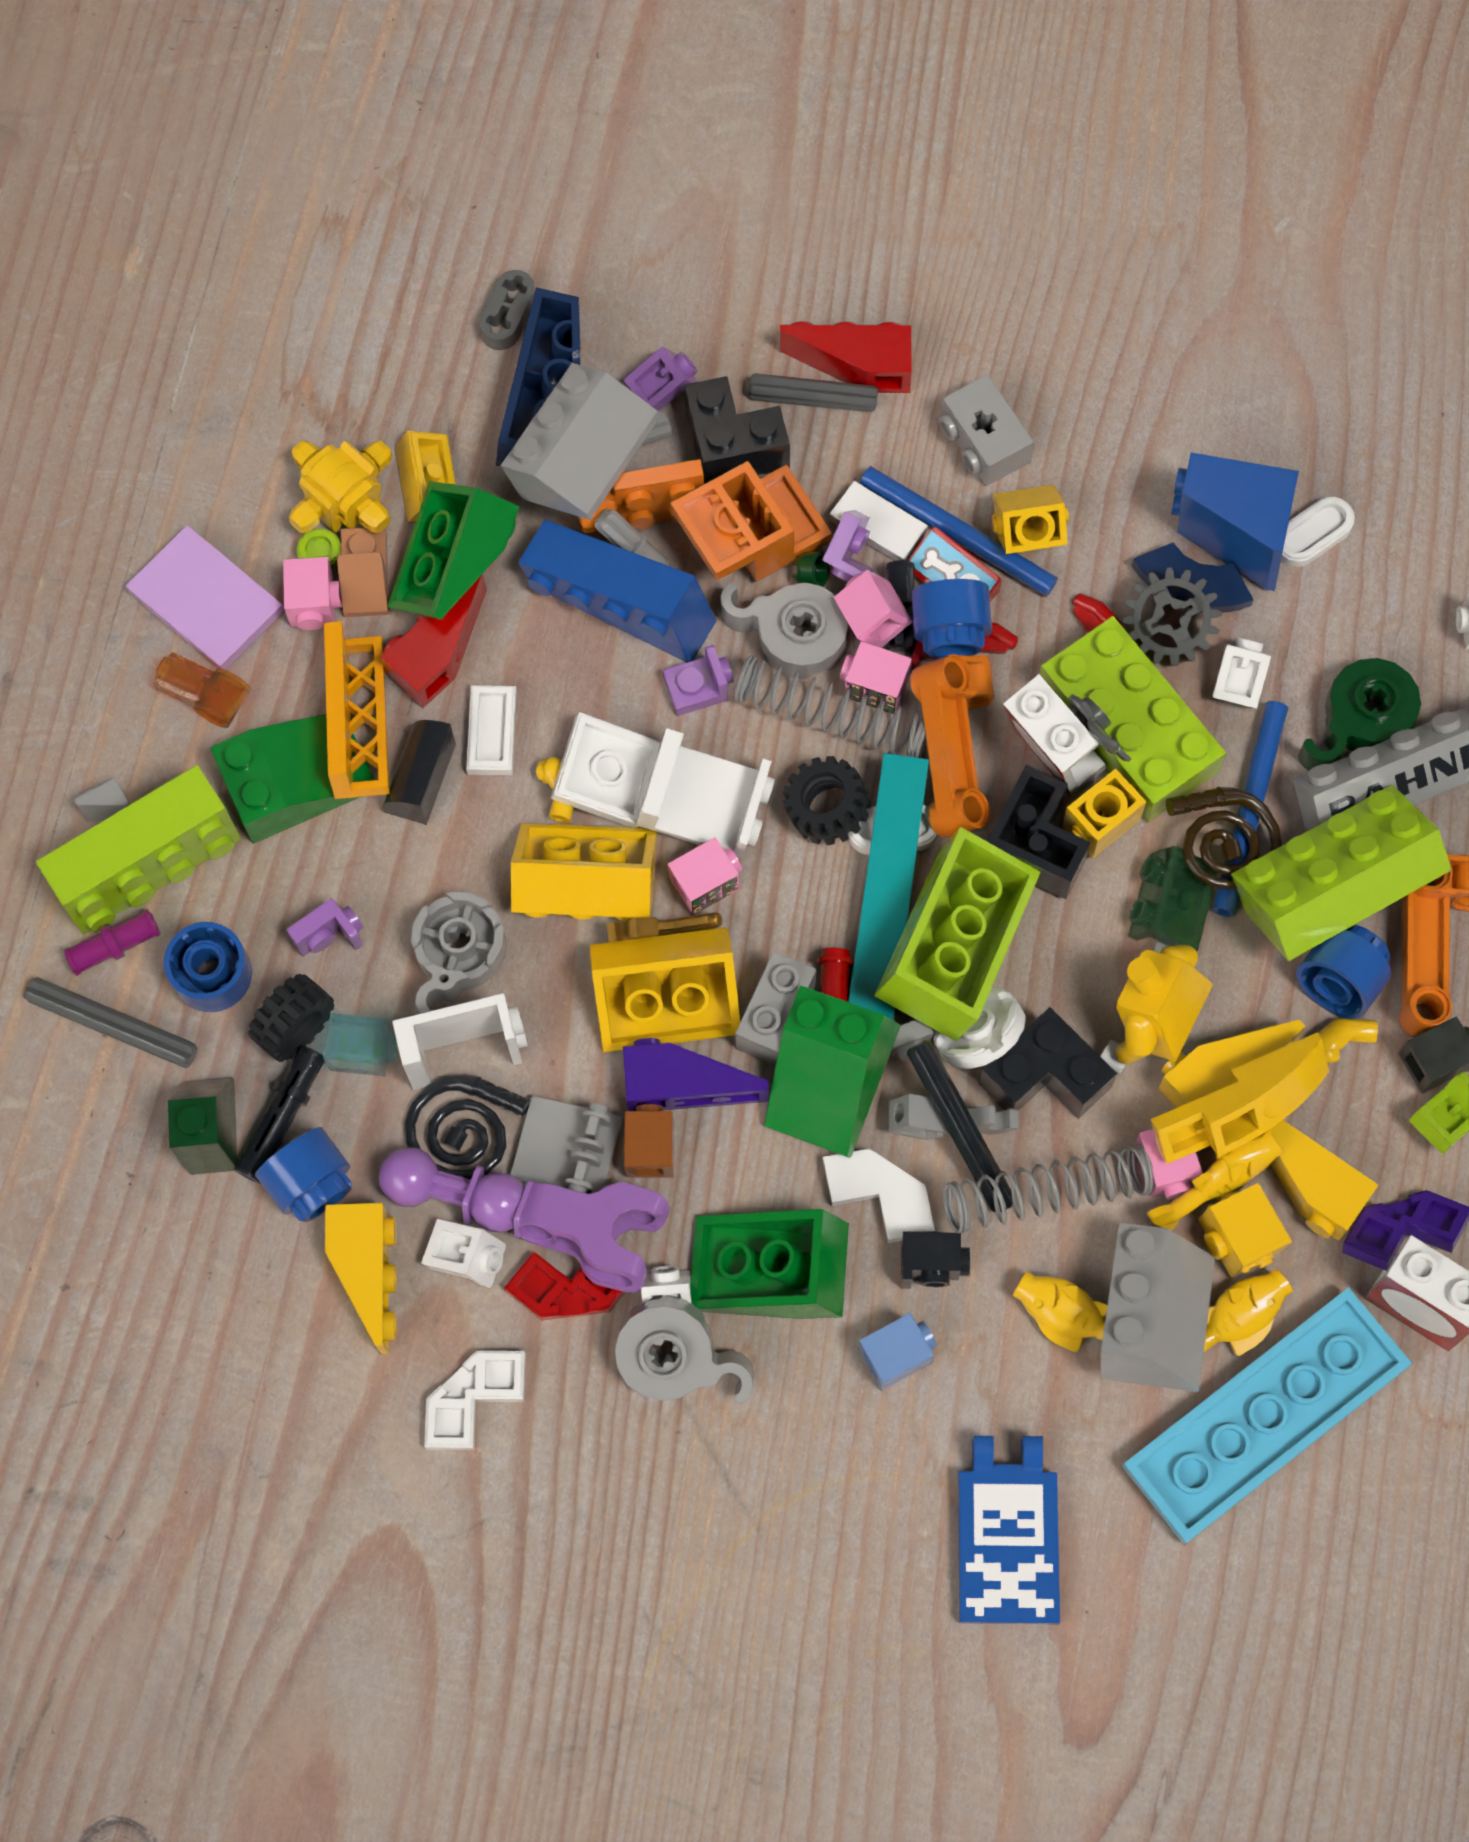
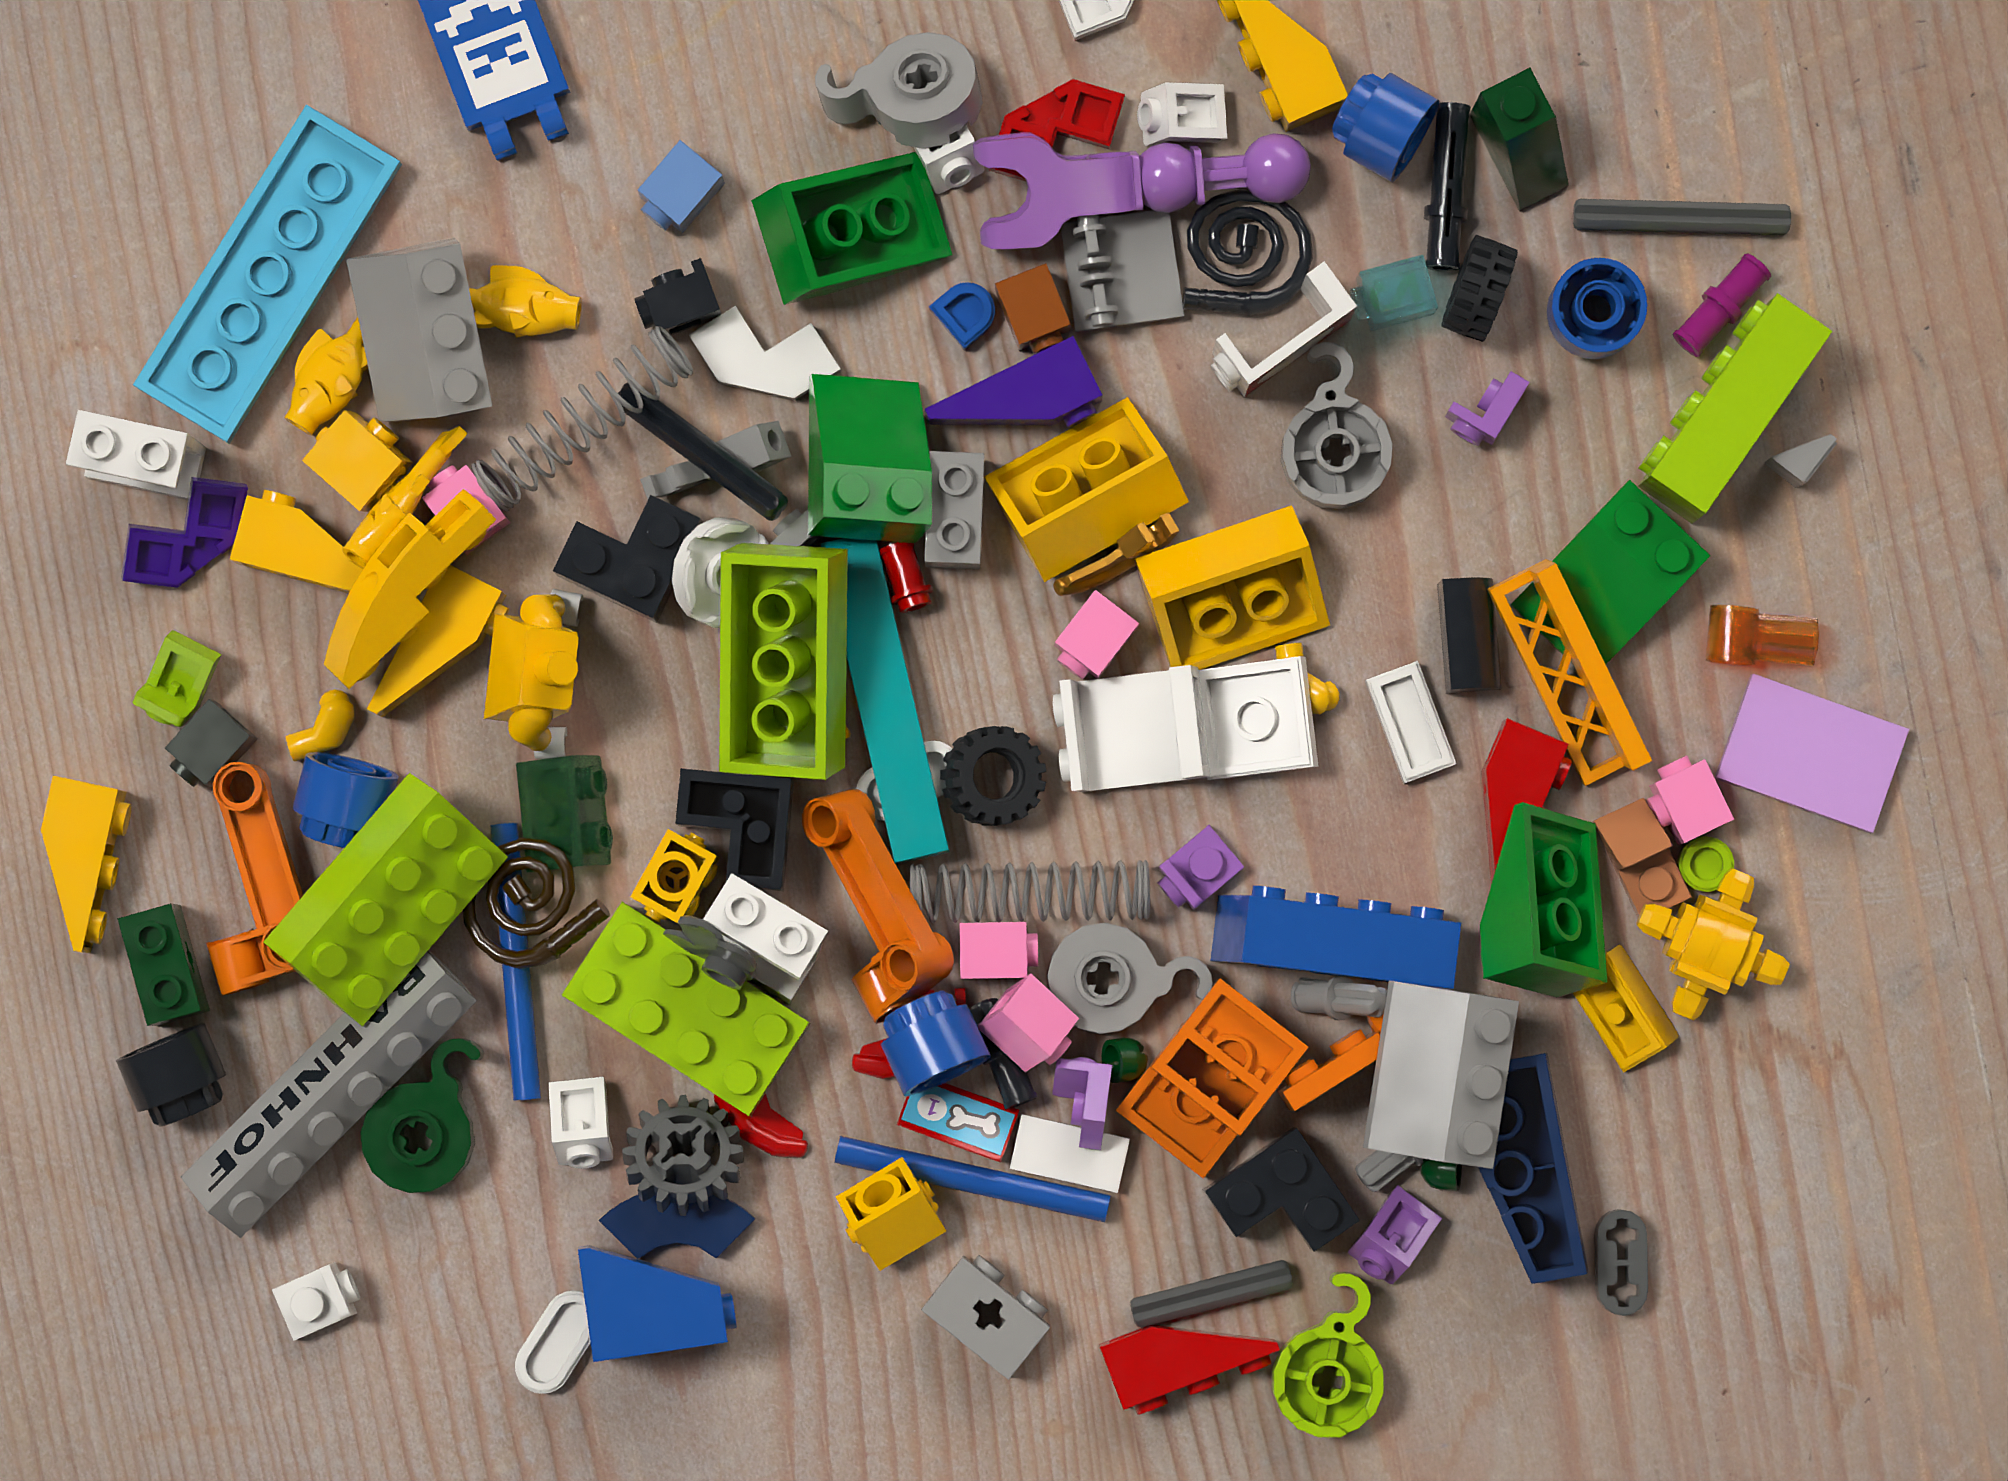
camera: 155 degrees right, 15 degrees up
none -> blue tile [929,282,995,350]
none -> lime piece [1272,1272,1384,1437]

